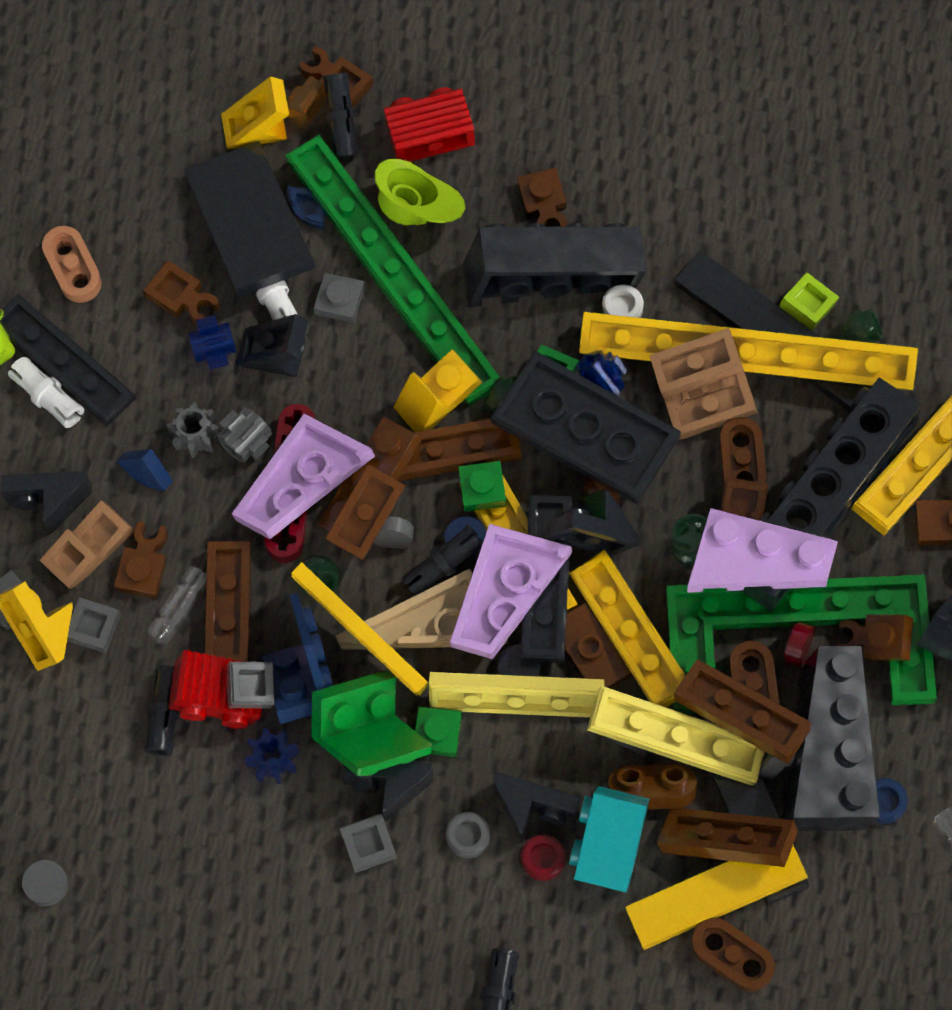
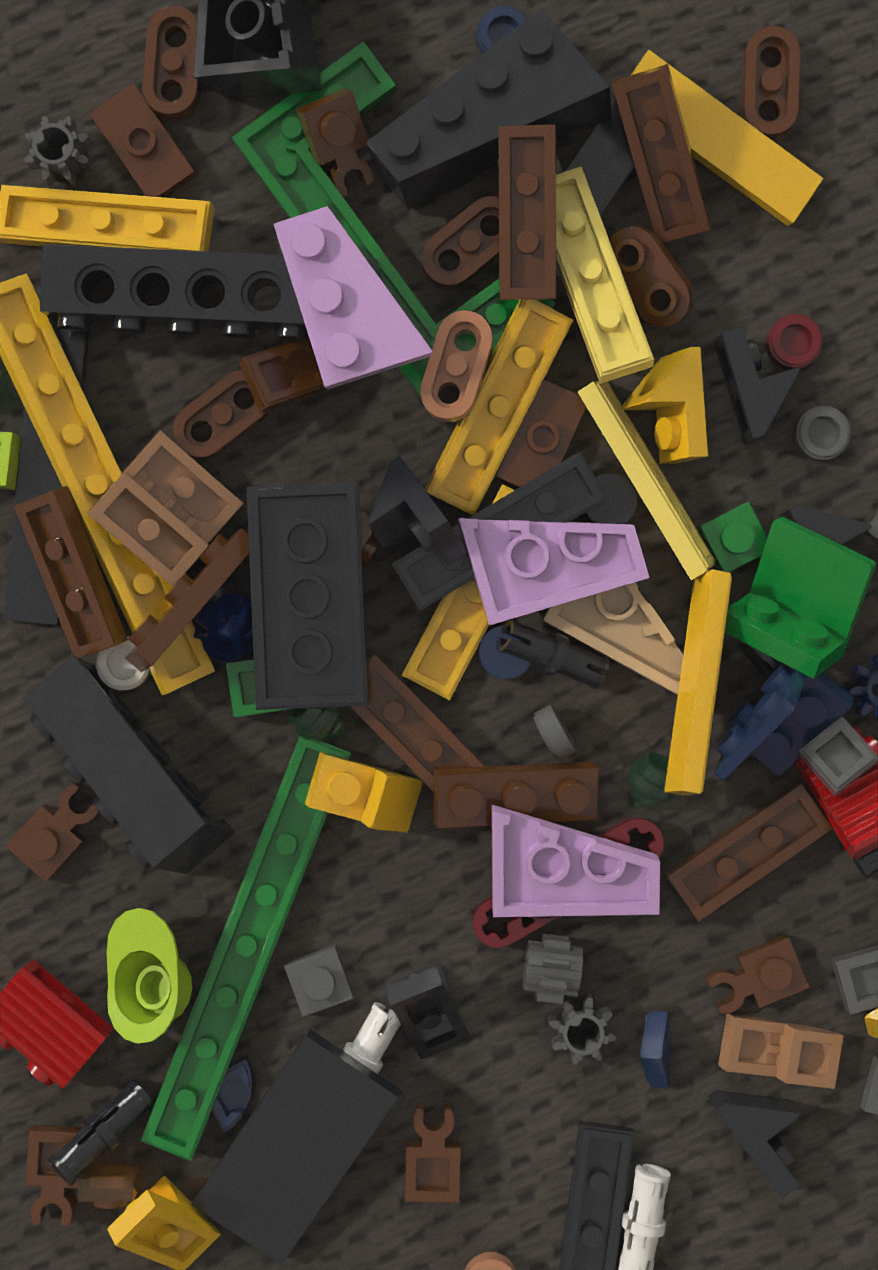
camera: 130 degrees left, 20 degrees up
clear axle [147,566,207,645] -> none
clear blue gear [188,315,237,370] -> none
reddish brown plate [325,464,406,561] -> none
green plate [458,461,506,512] -> none
teal brick [569,786,649,892] -> none
clear green wheel [671,514,707,567] -> none
dark red tile [784,622,814,668] -> none
none -> reddish brown plate [14,486,128,658]
none -> reddish brown plate [125,528,249,673]
none -> nougat plate [420,310,493,422]
none -> yellow slope [621,347,708,464]

